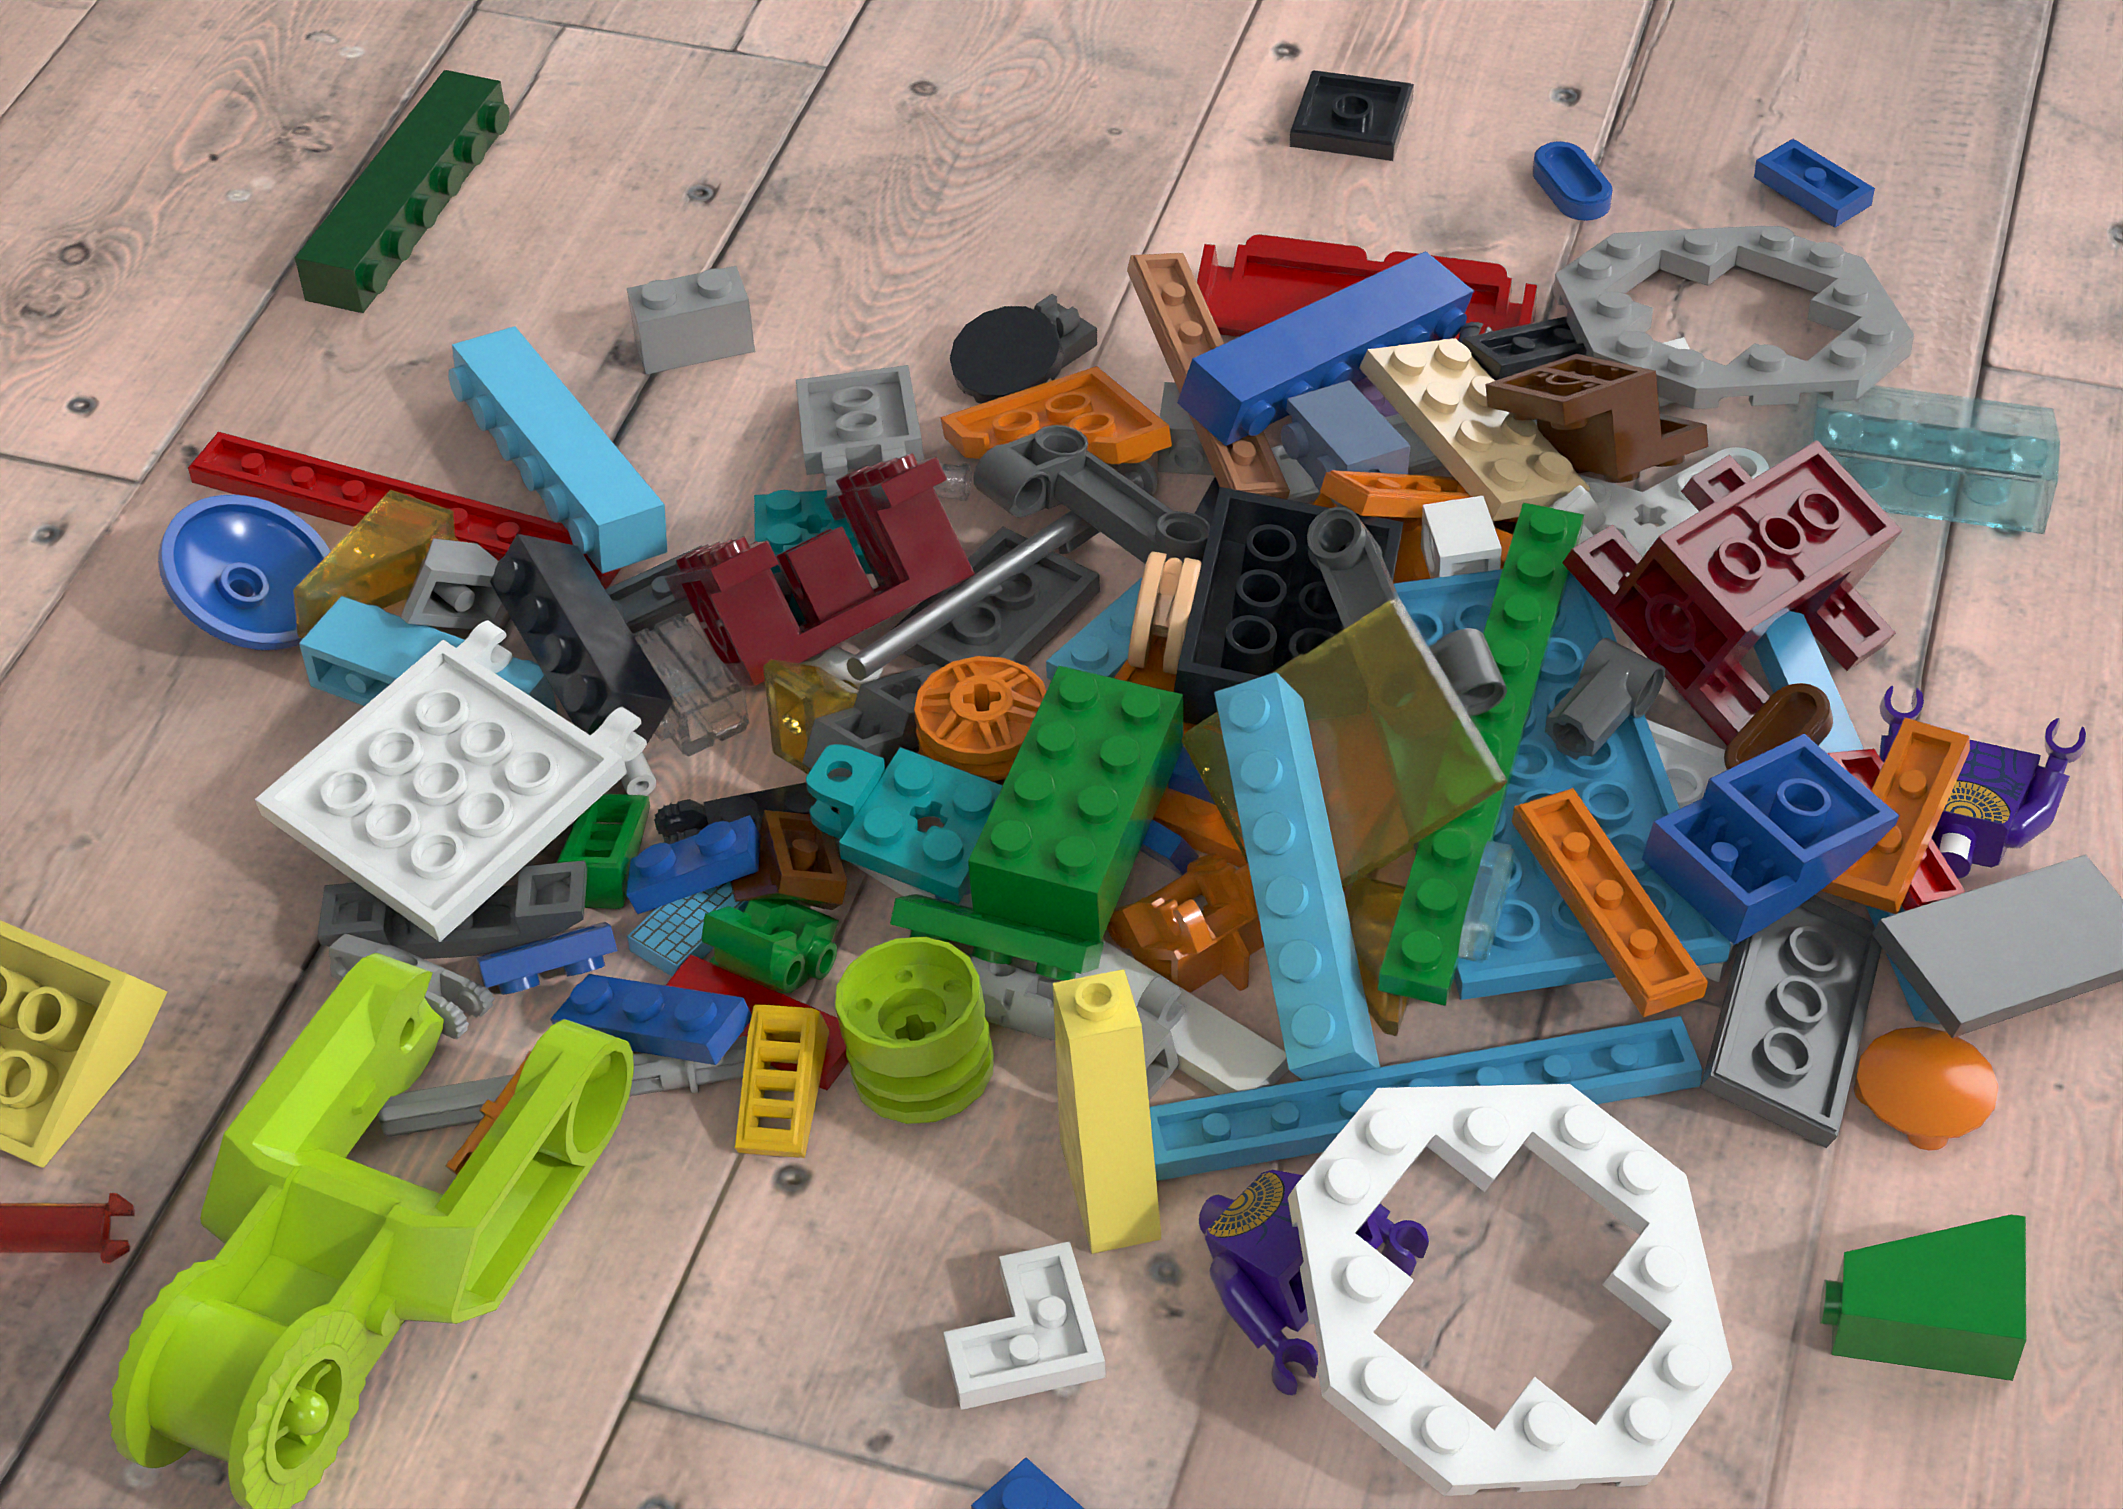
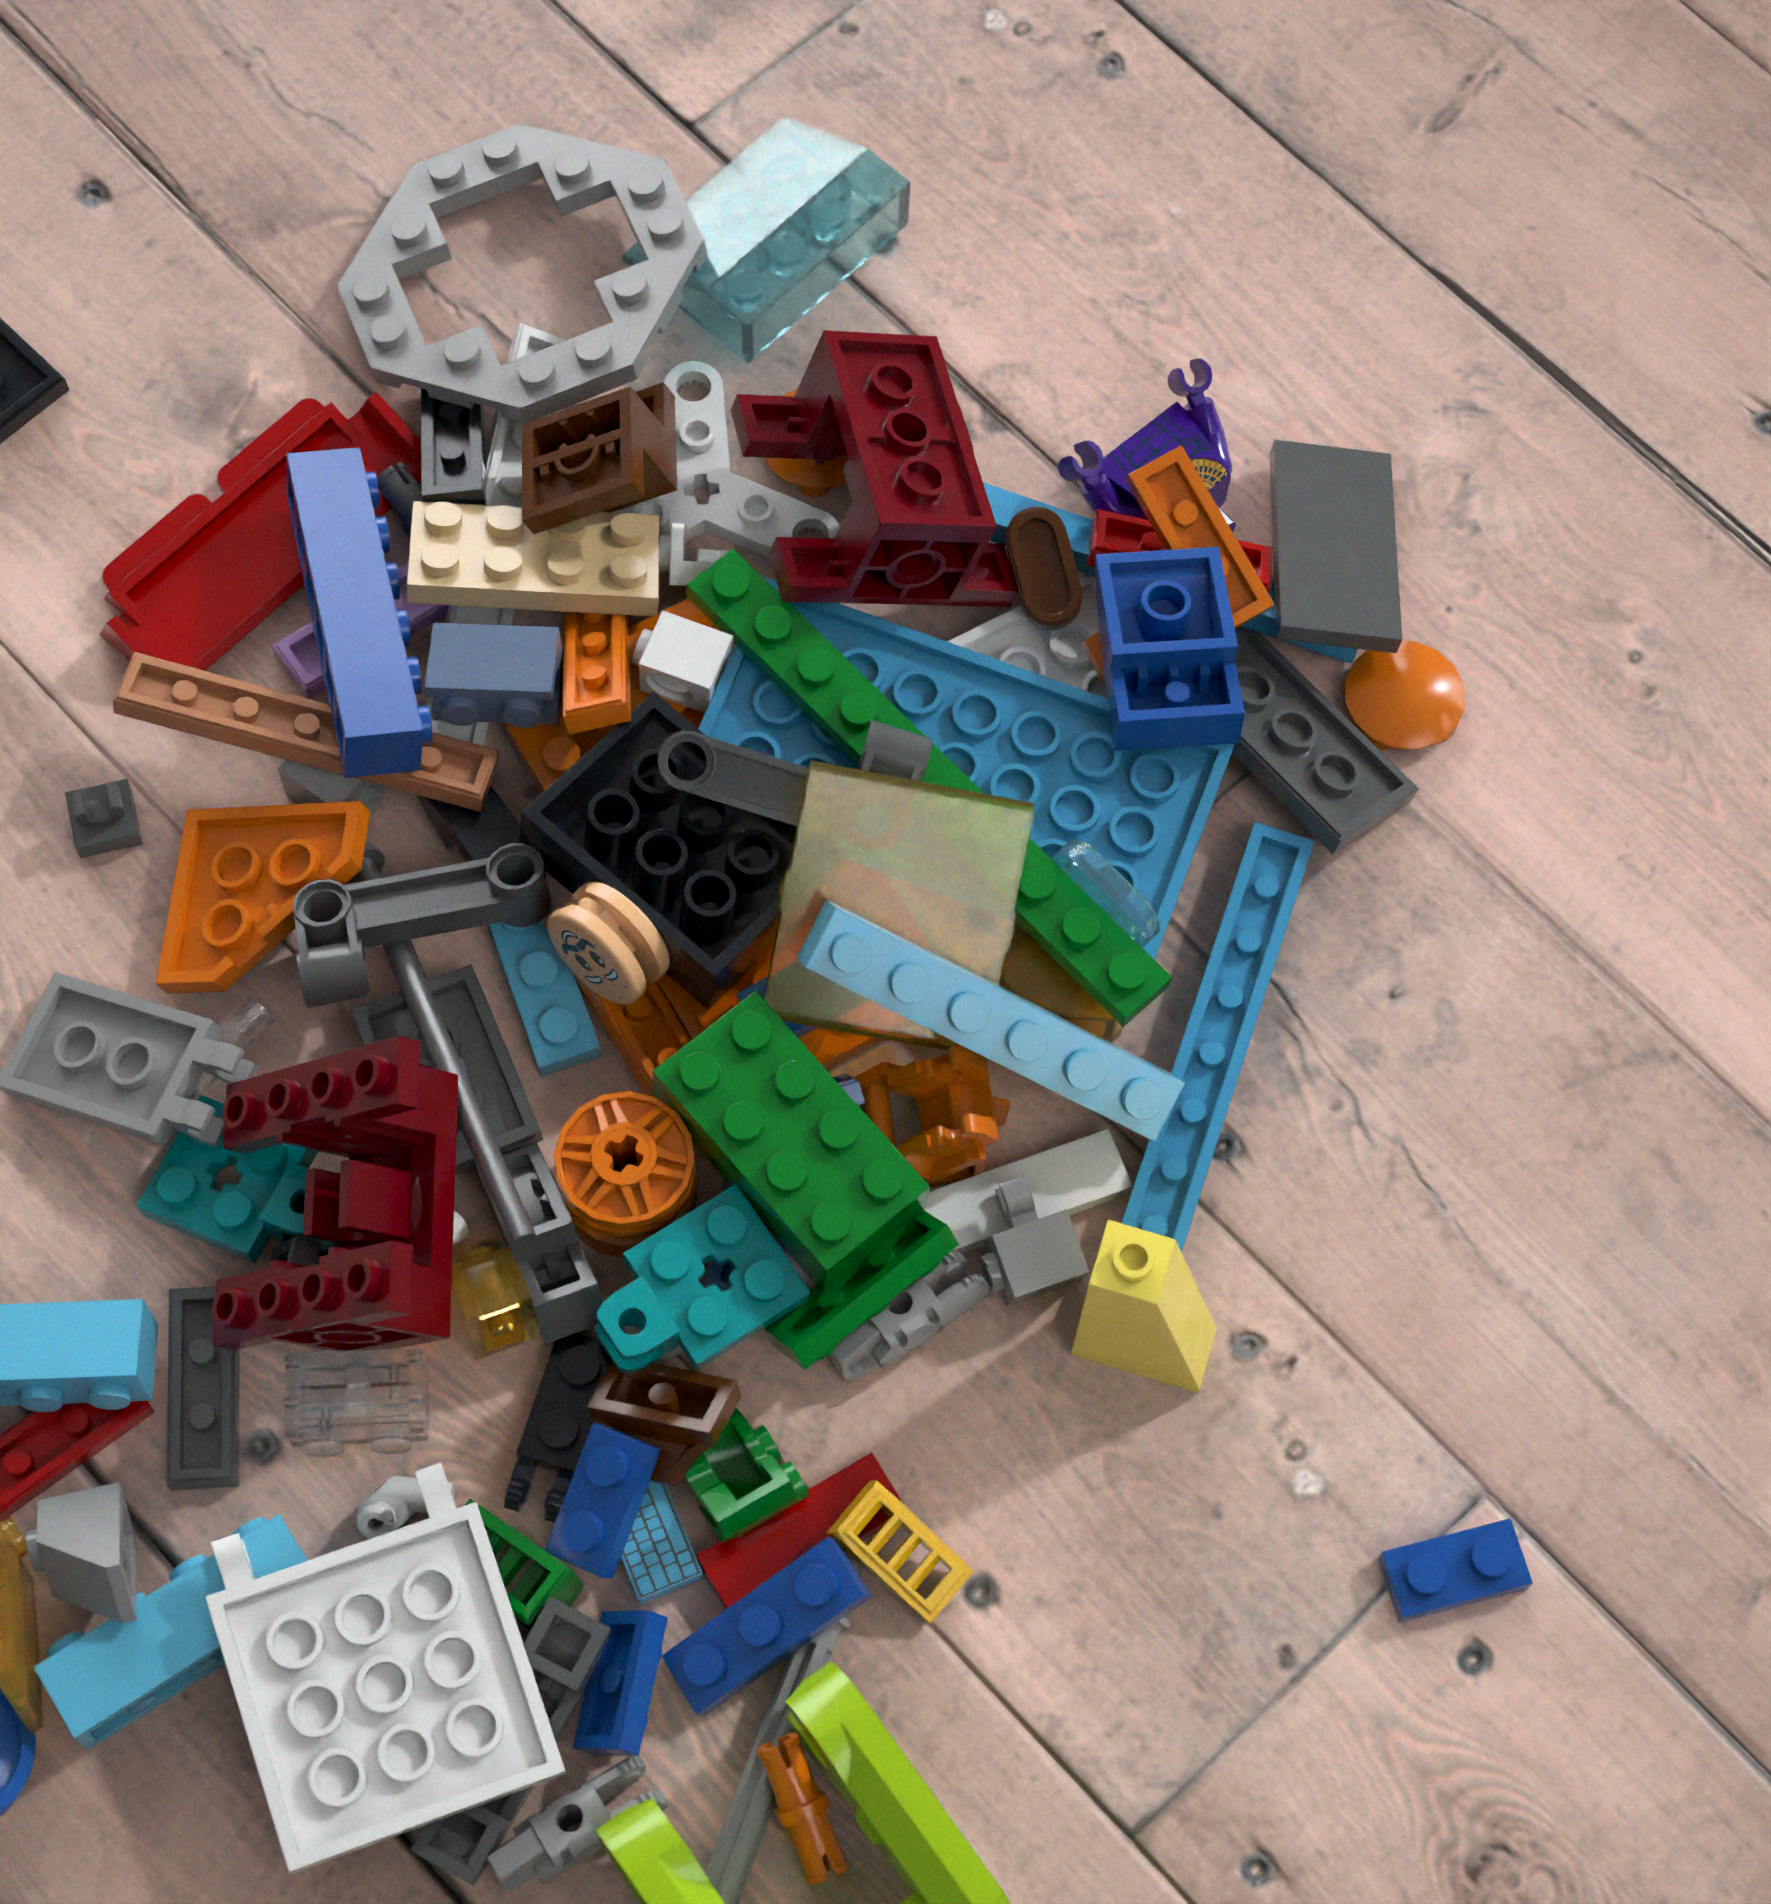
camera: 65 degrees left, 20 degrees up
black brick [490,534,674,749] -> none
lime wheel [835,937,994,1124] -> none
white plate [944,1241,1106,1410] -> none
black tile [949,306,1064,404] -> none
dark purple torso [1199,1169,1429,1396] -> none
white plate [1288,1084,1732,1496] -> none
orange tile [1511,788,1708,1018] -> none
blue tile [1533,141,1613,221] -> none
dark grey piece [1545,638,1665,760] -> none
blue plate [1754,138,1875,228] -> none
green slope [1820,1214,2027,1381] -> none

